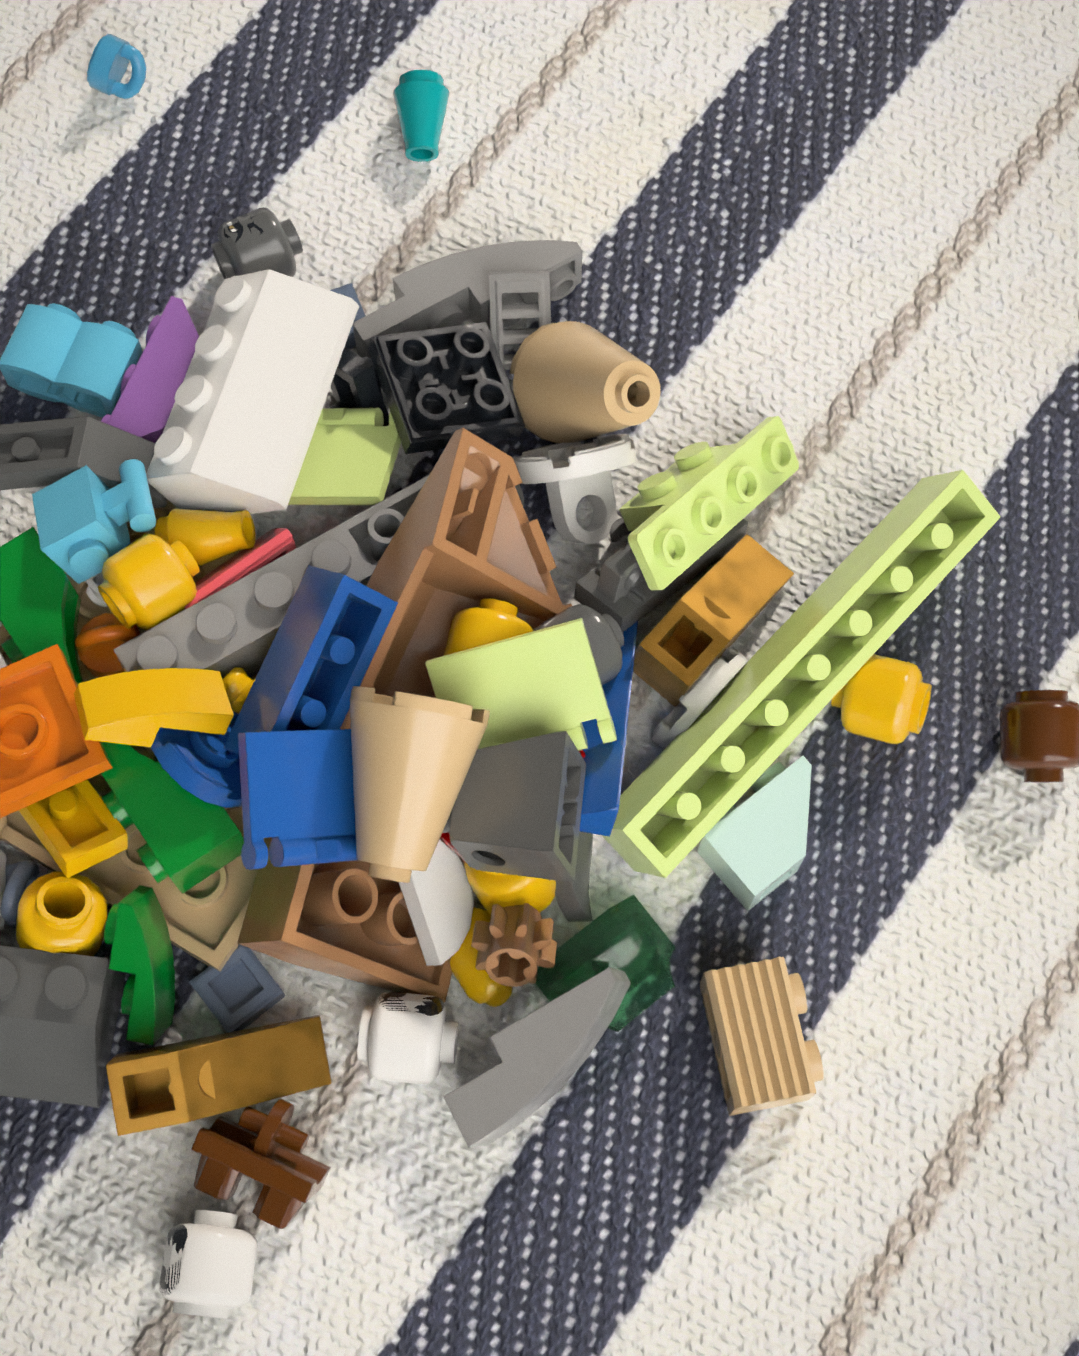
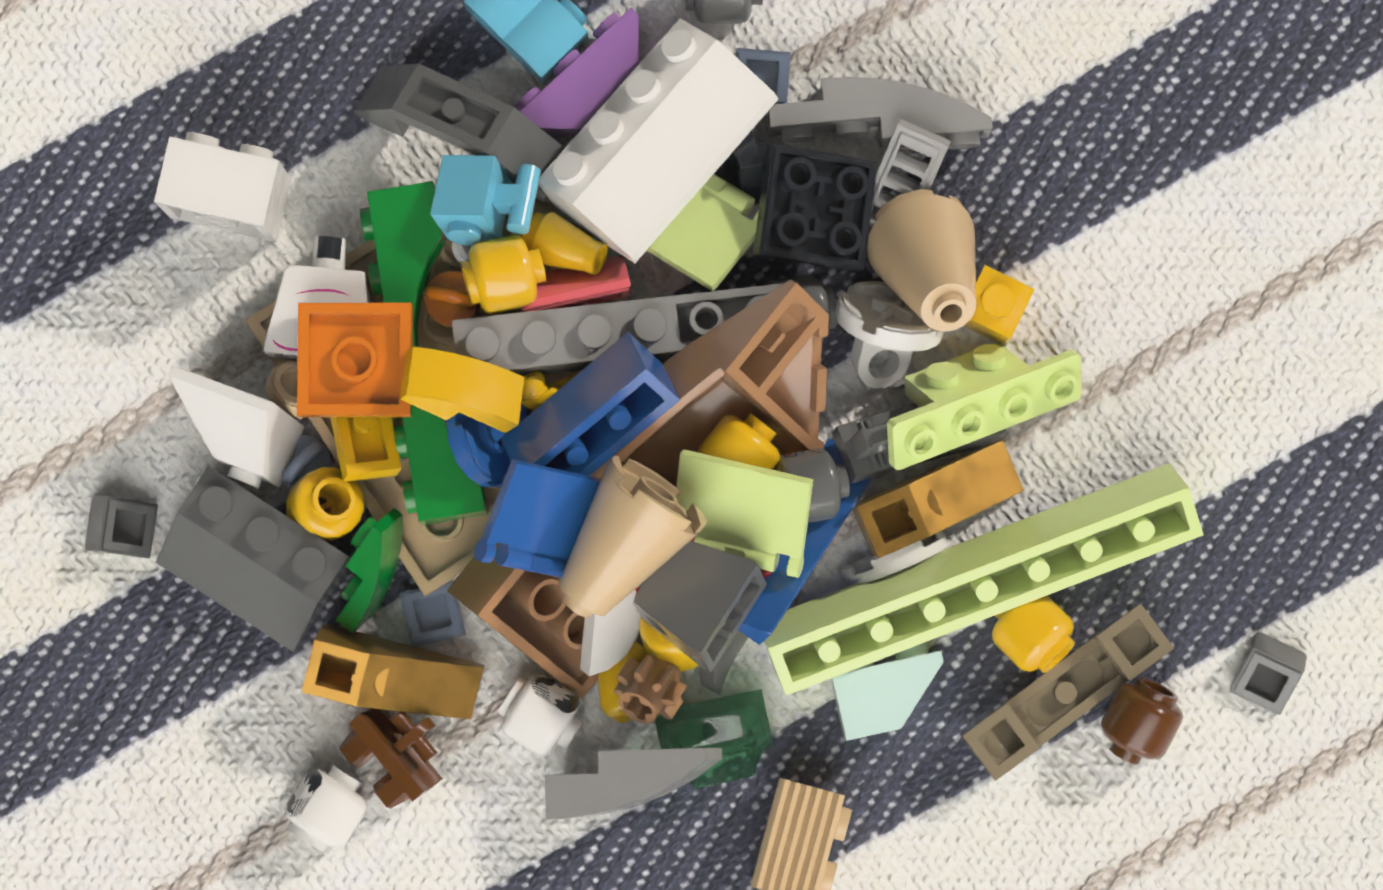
camera: 30 degrees right, 15 degrees up
none -> dark tan slope [962,603,1174,781]
none -> yellow brick [964,265,1035,346]

